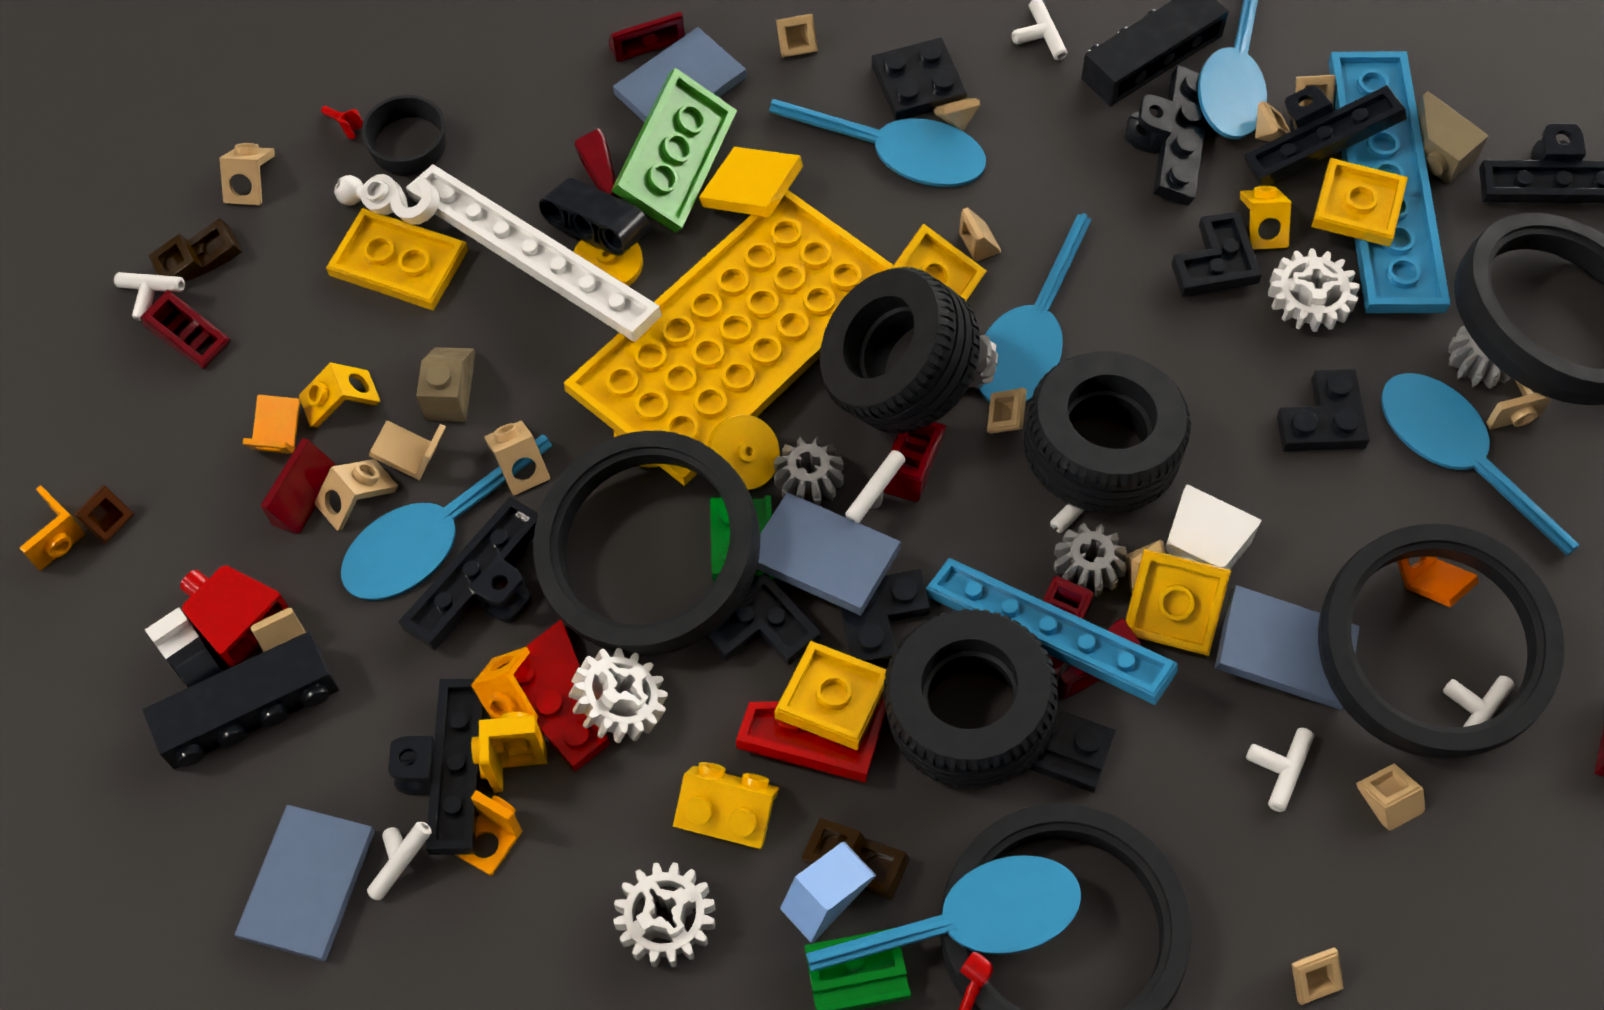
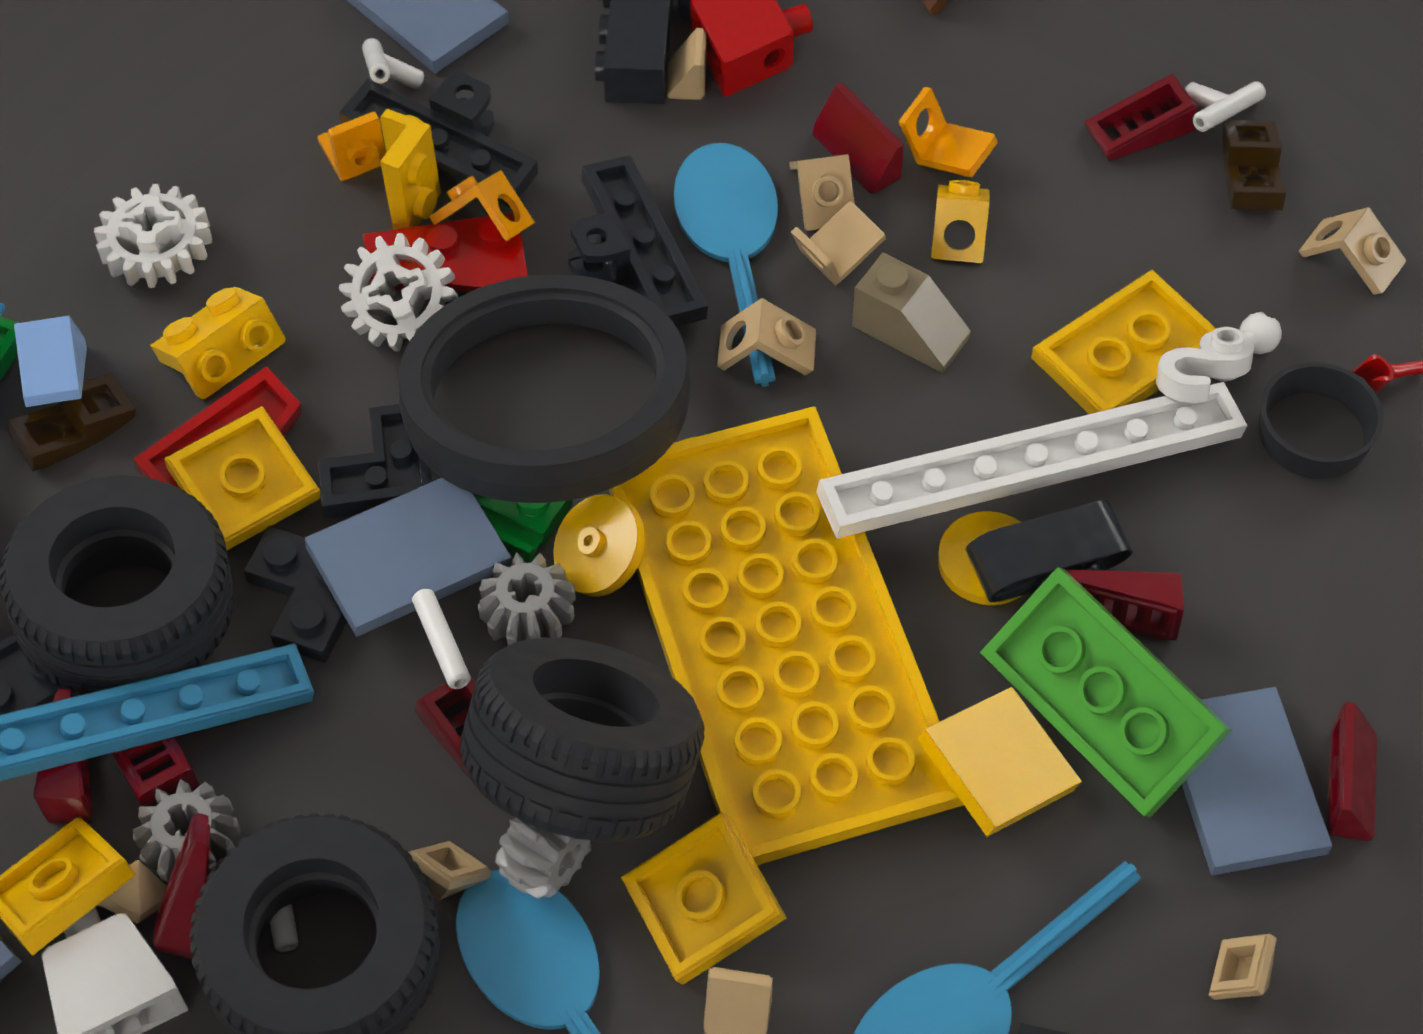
camera: 120 degrees right, 5 degrees down
none -> dark red slope [153,812,210,959]

